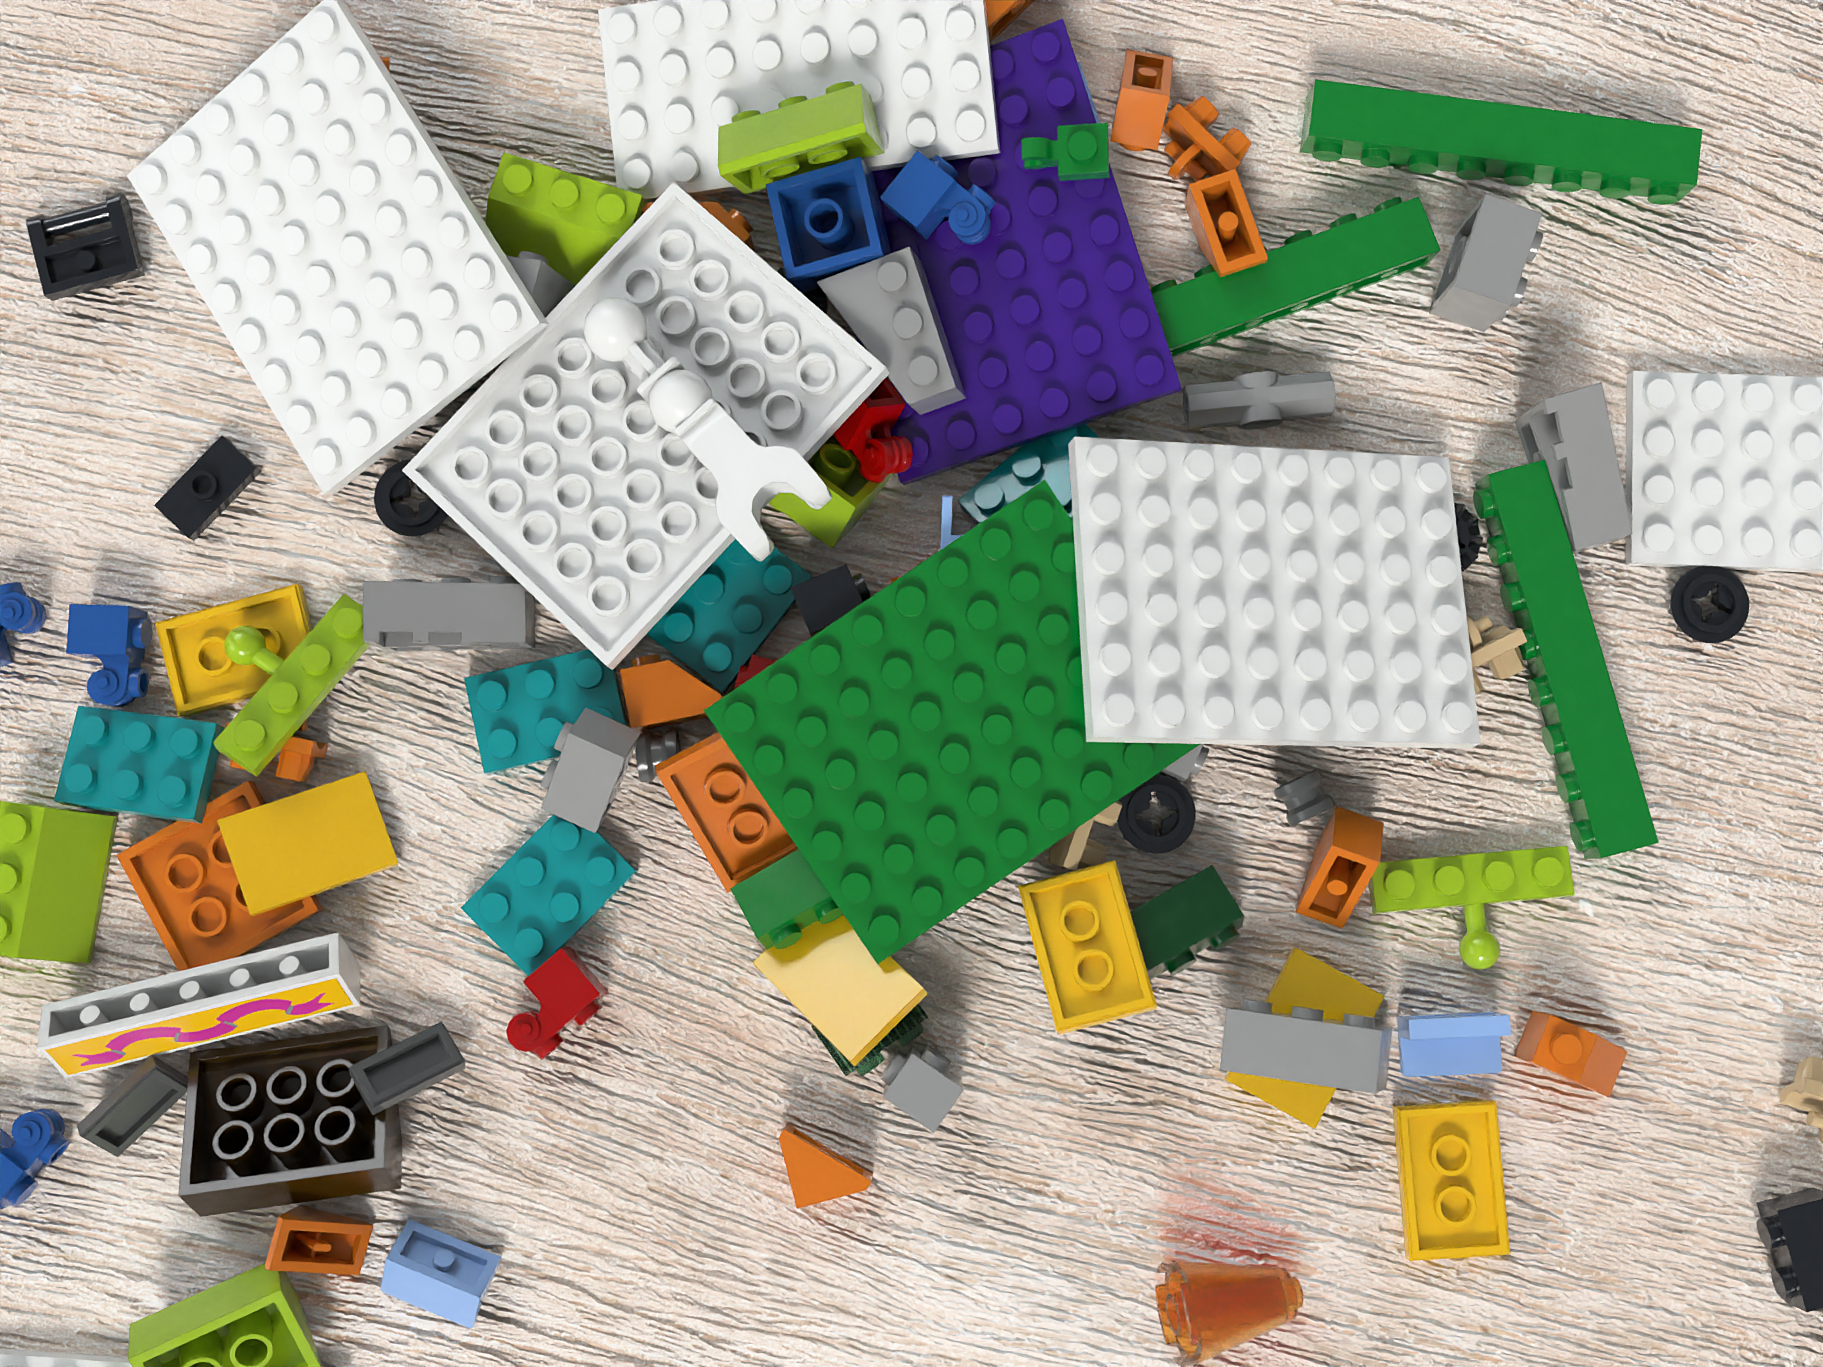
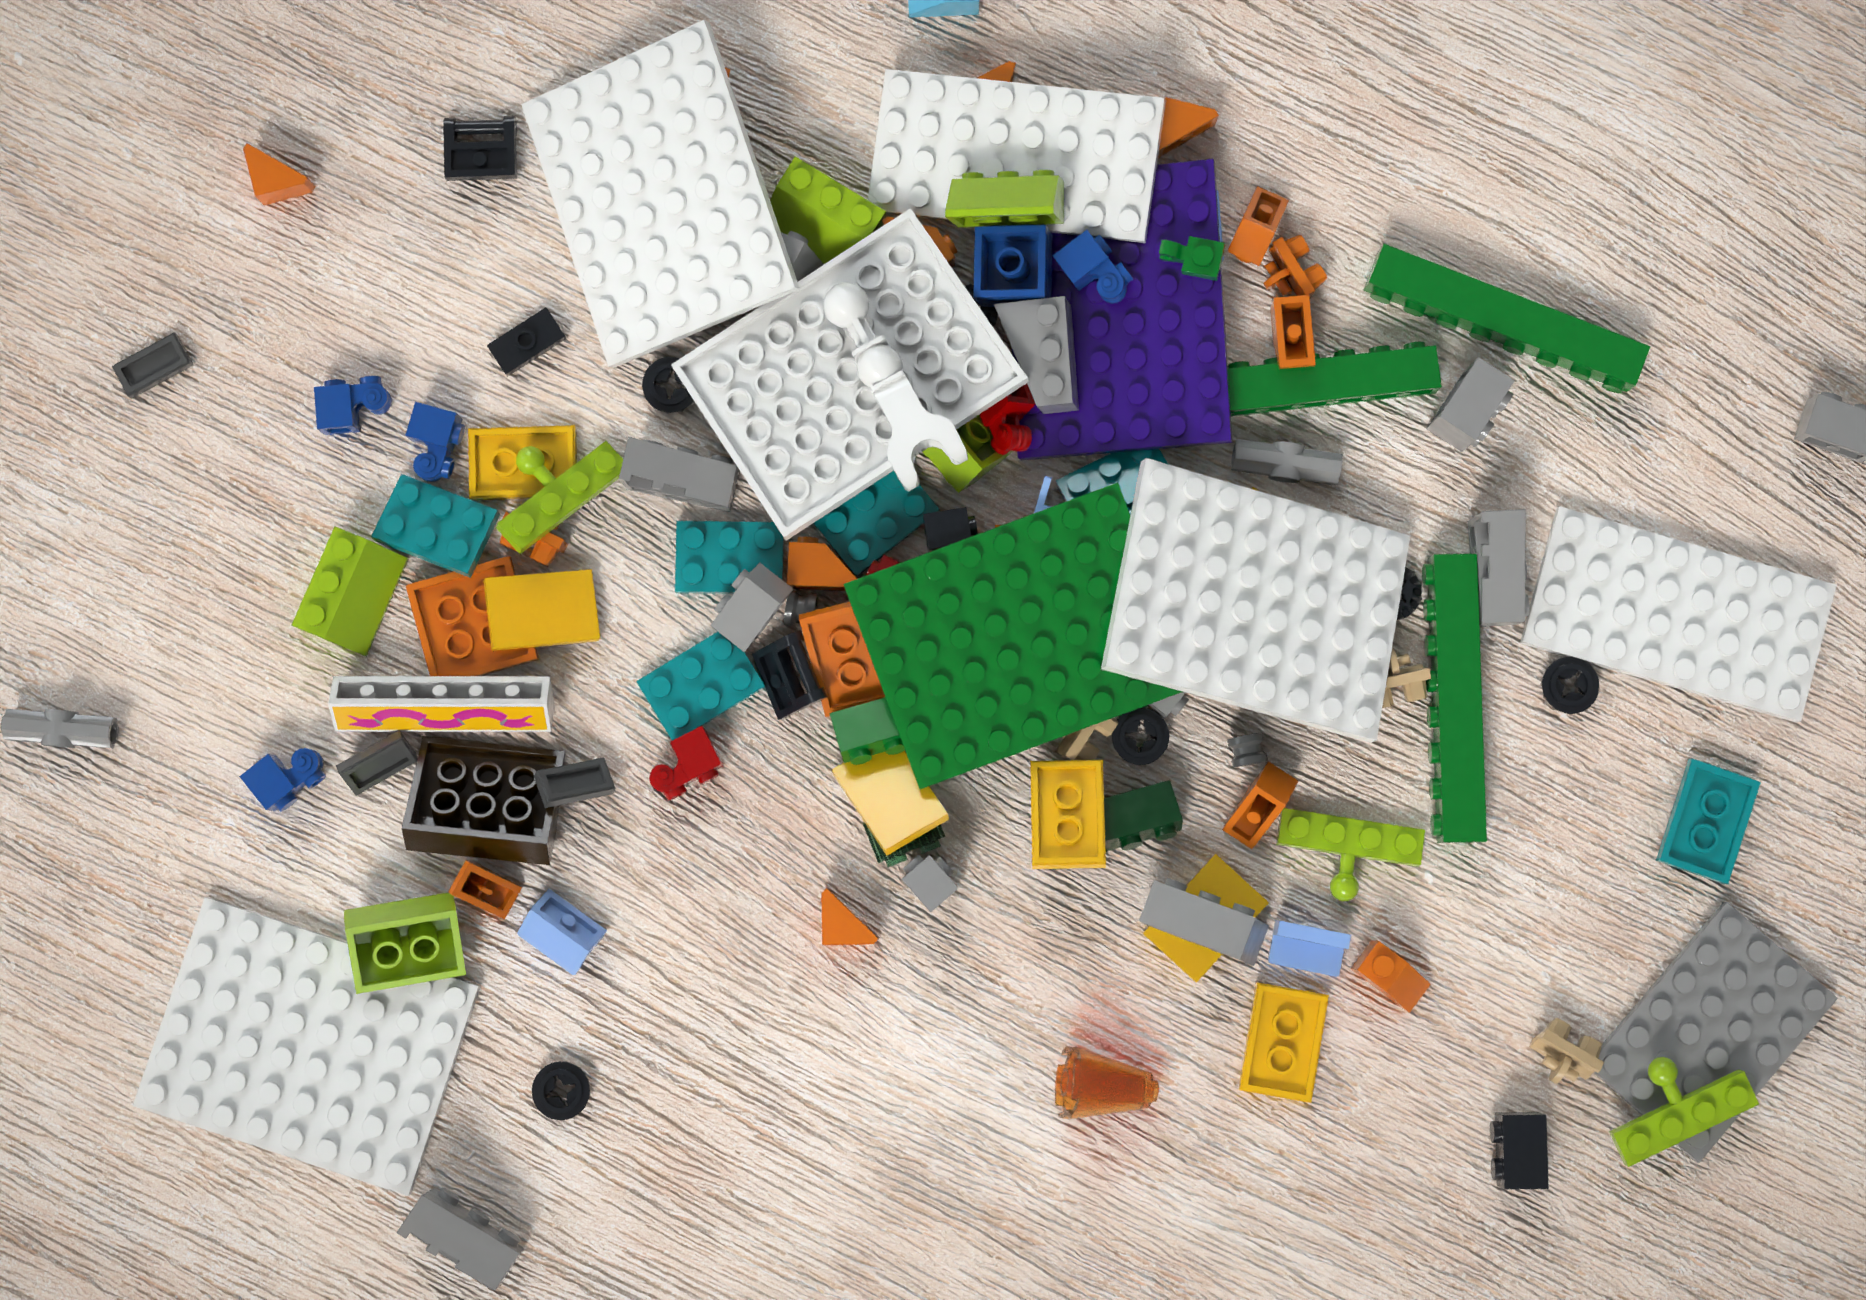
camera: 10 degrees right, 0 degrees up
none -> black plate [752,630,828,720]

